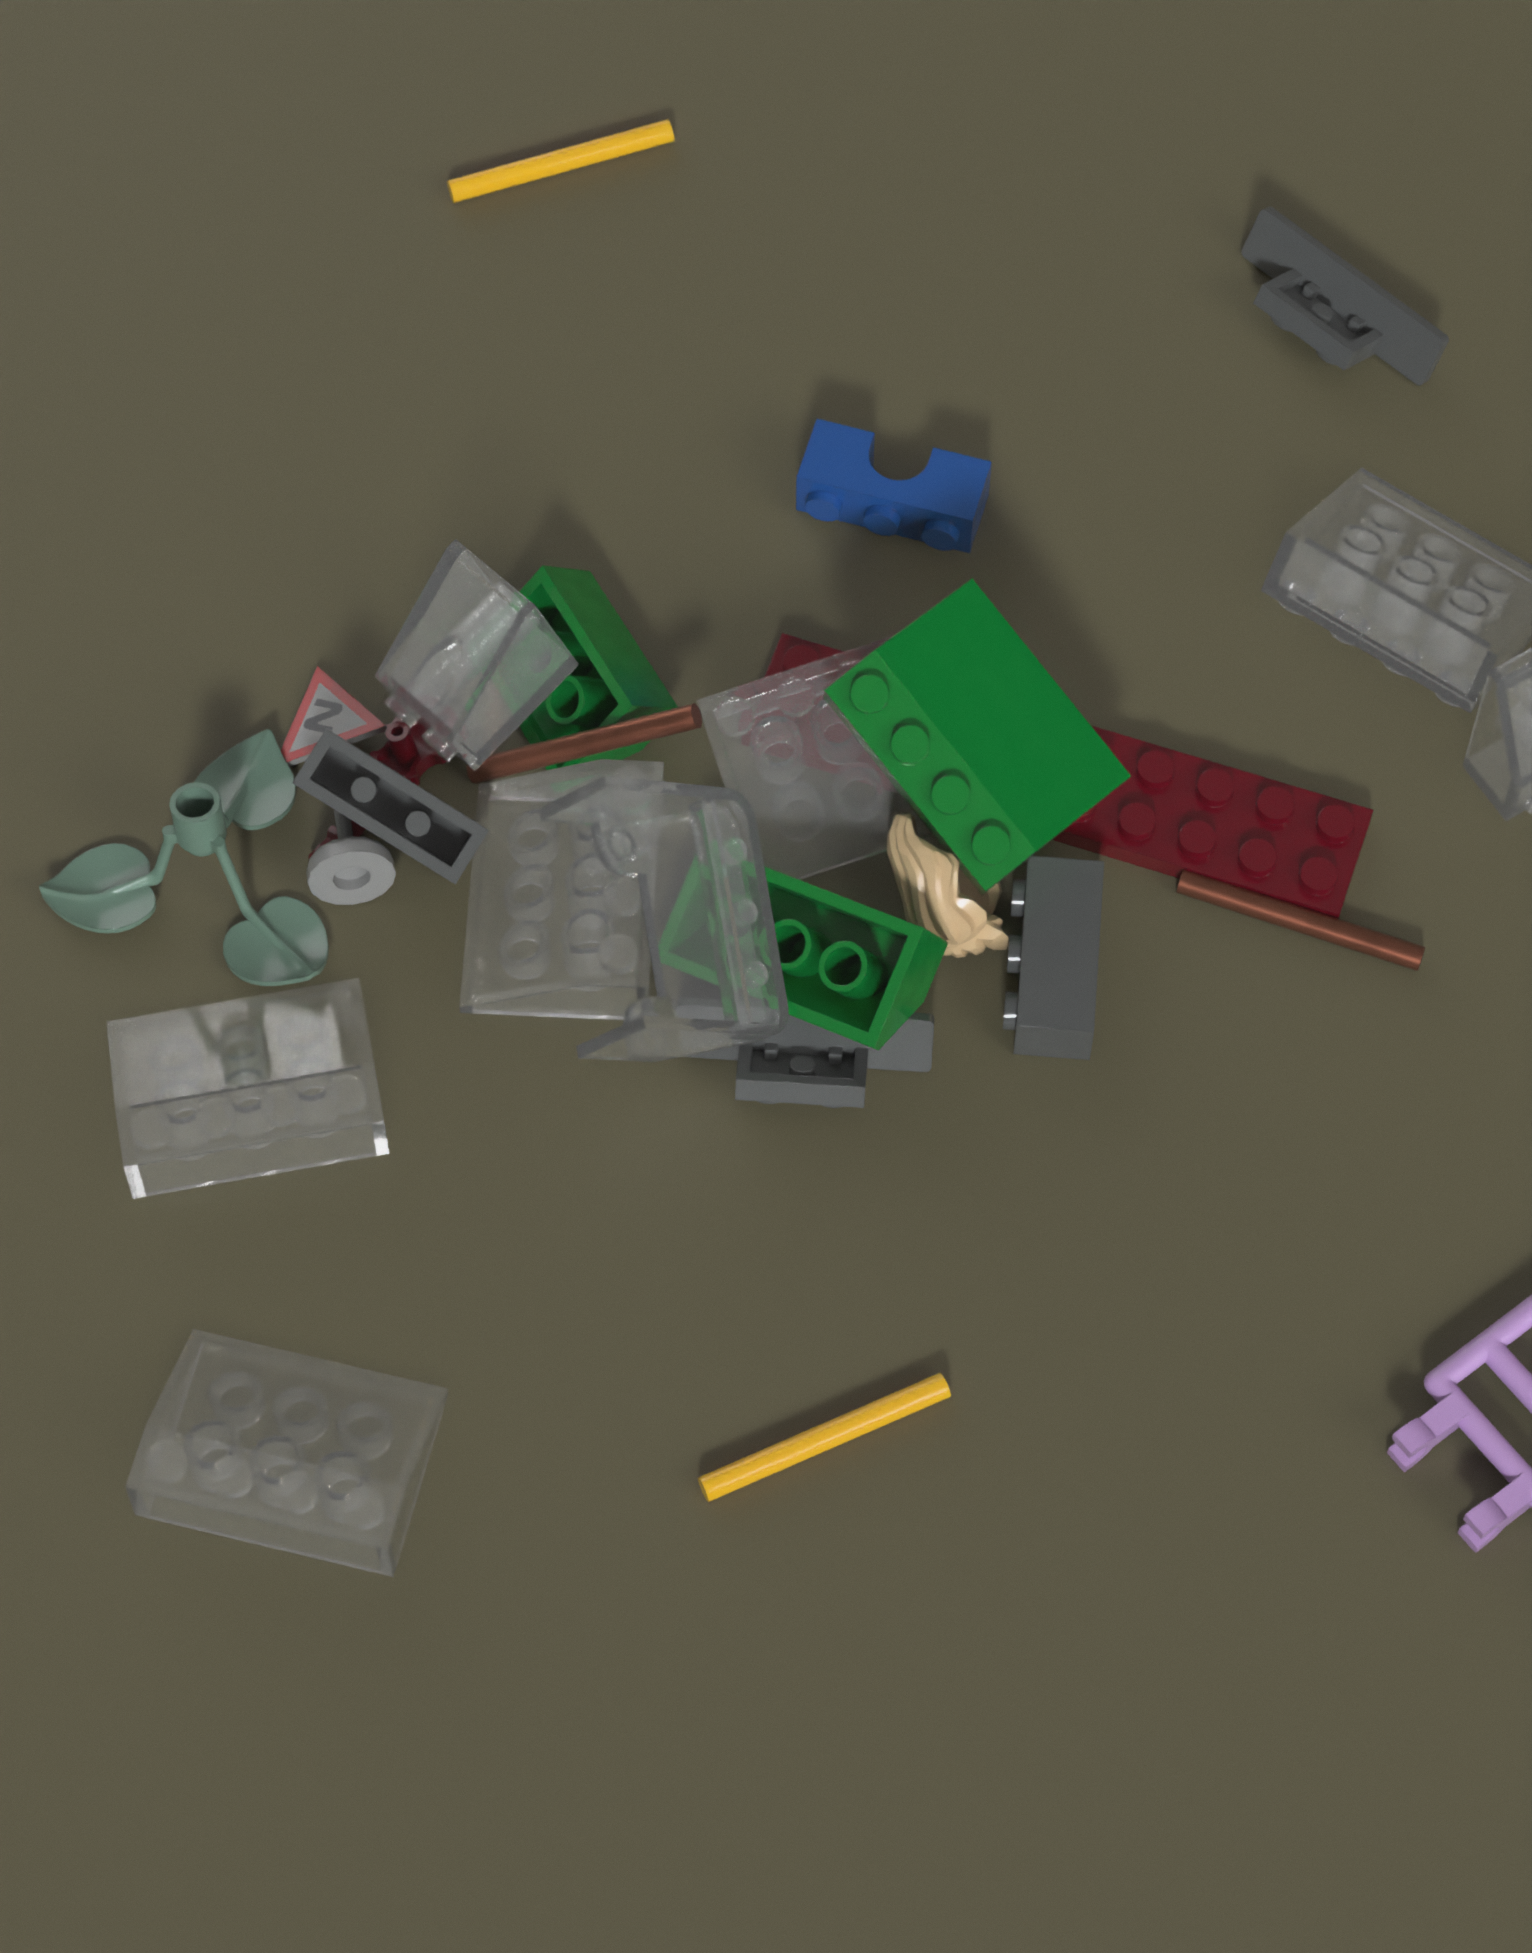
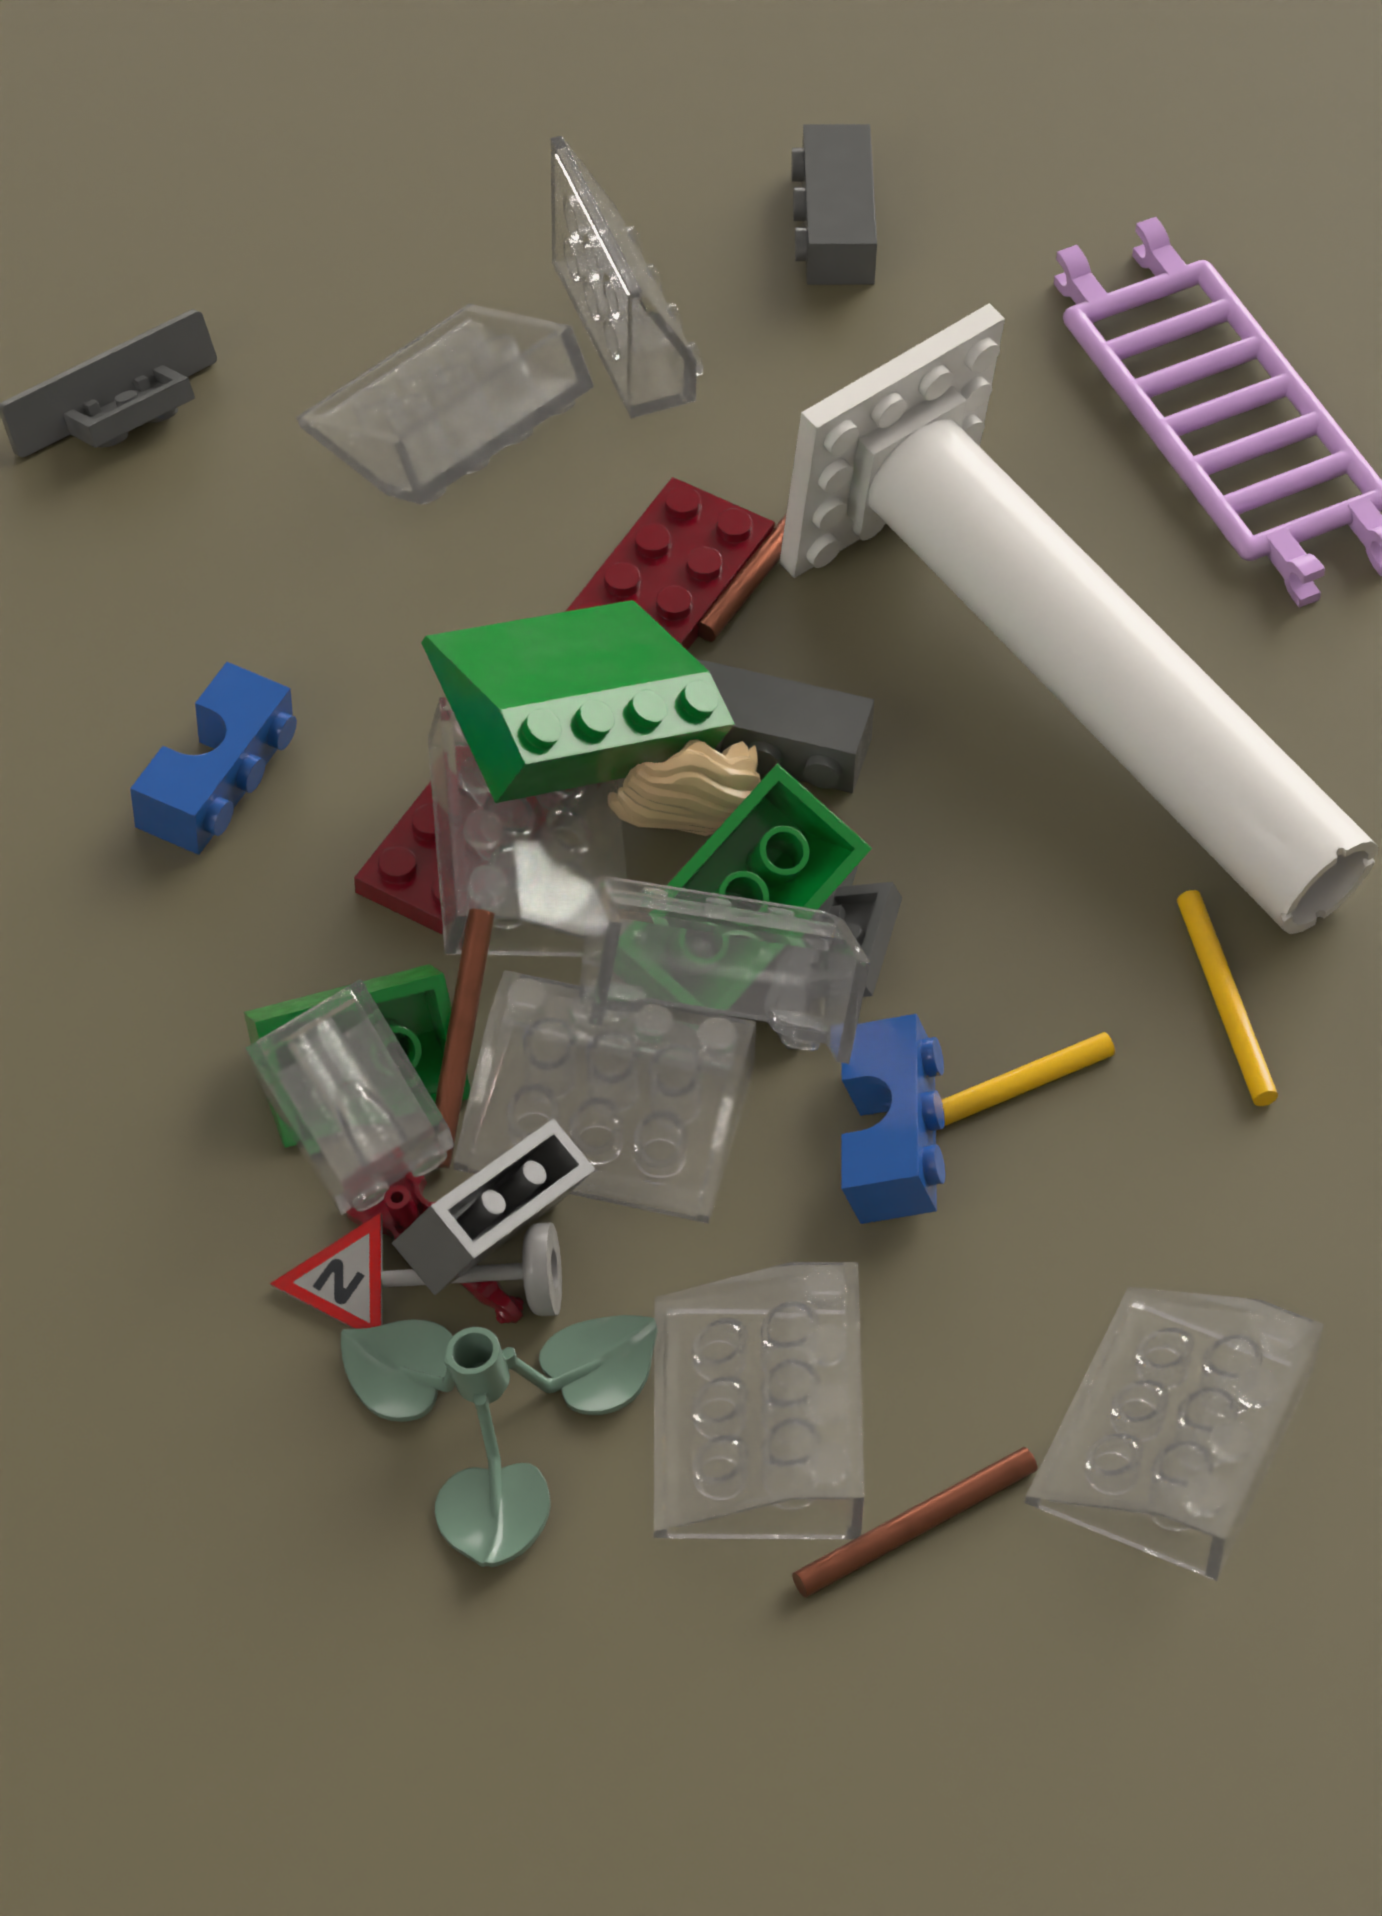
camera: 80 degrees left, 10 degrees down
none -> white piece [779,303,1378,934]
none -> copper bar [792,1447,1038,1598]
none -> blue arch [841,1013,946,1224]
none -> yellow bar [942,1032,1115,1127]

